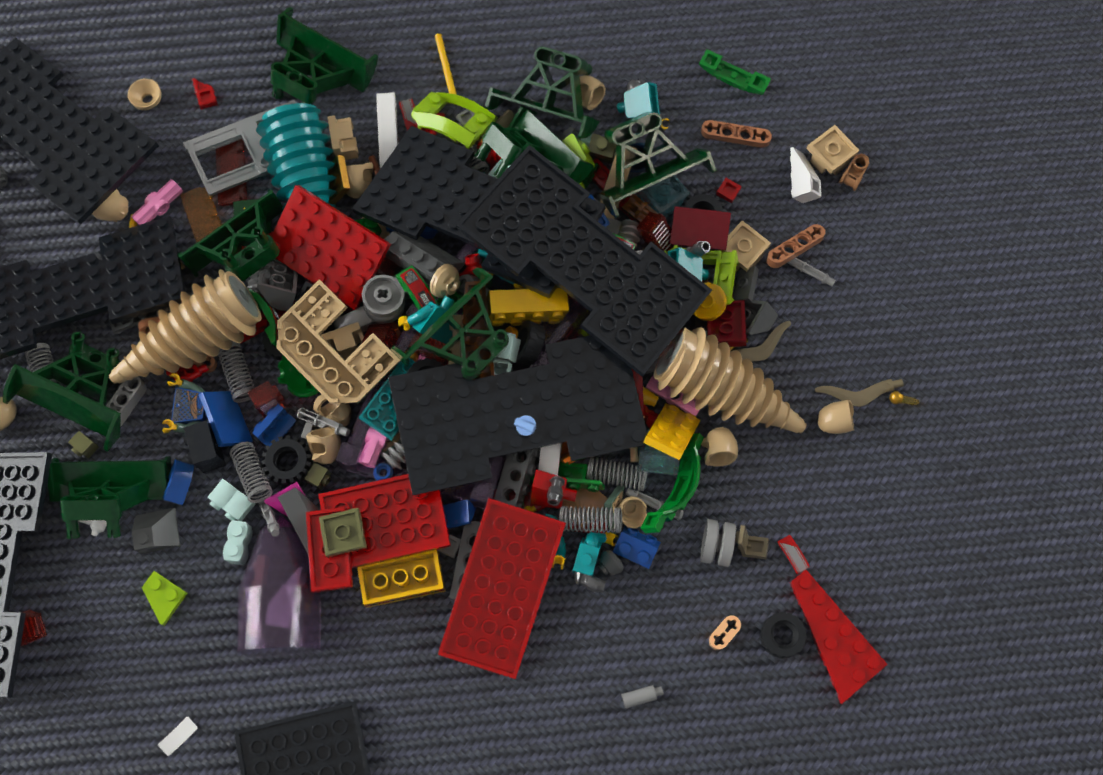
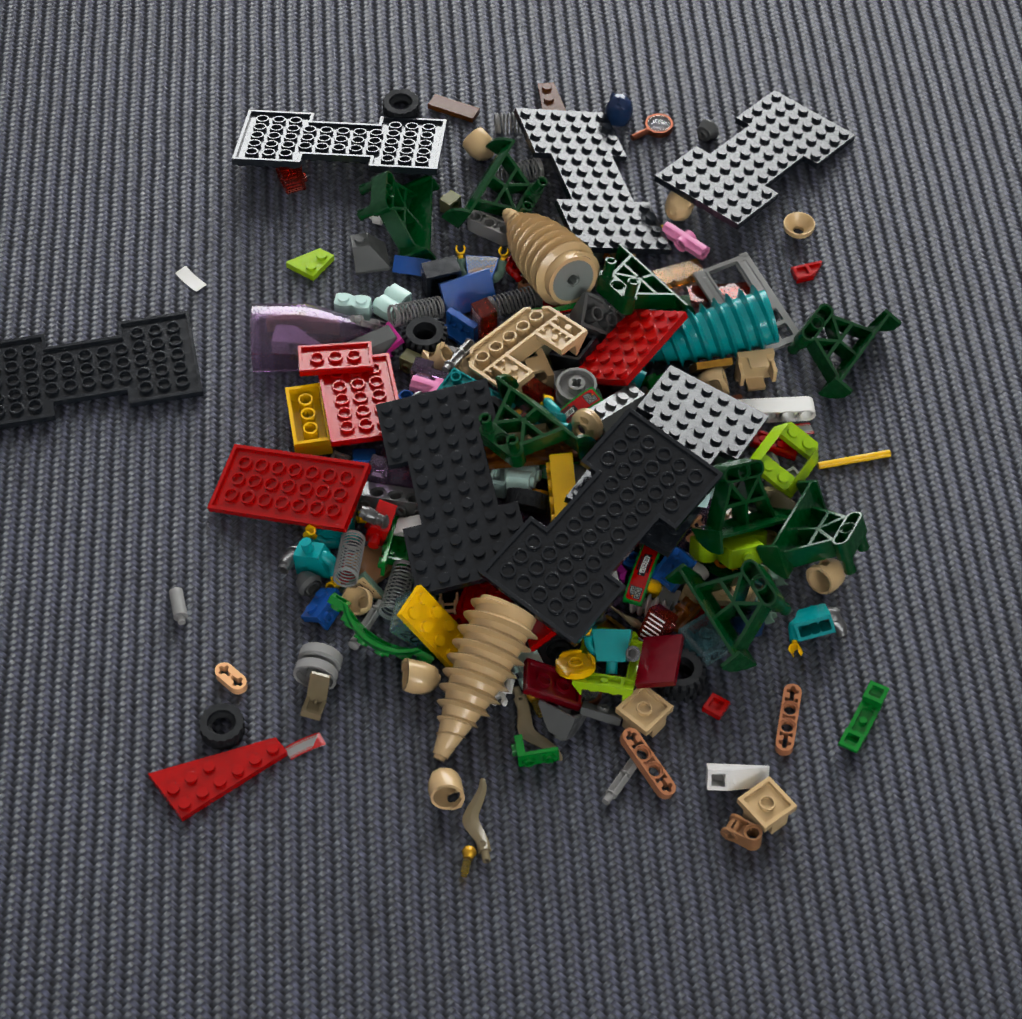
camera: 90 degrees right, 20 degrees down
olive tile [319,508,367,557] -> none
light blue plate [514,415,536,436] -> none
none -> green bracket [511,734,560,767]

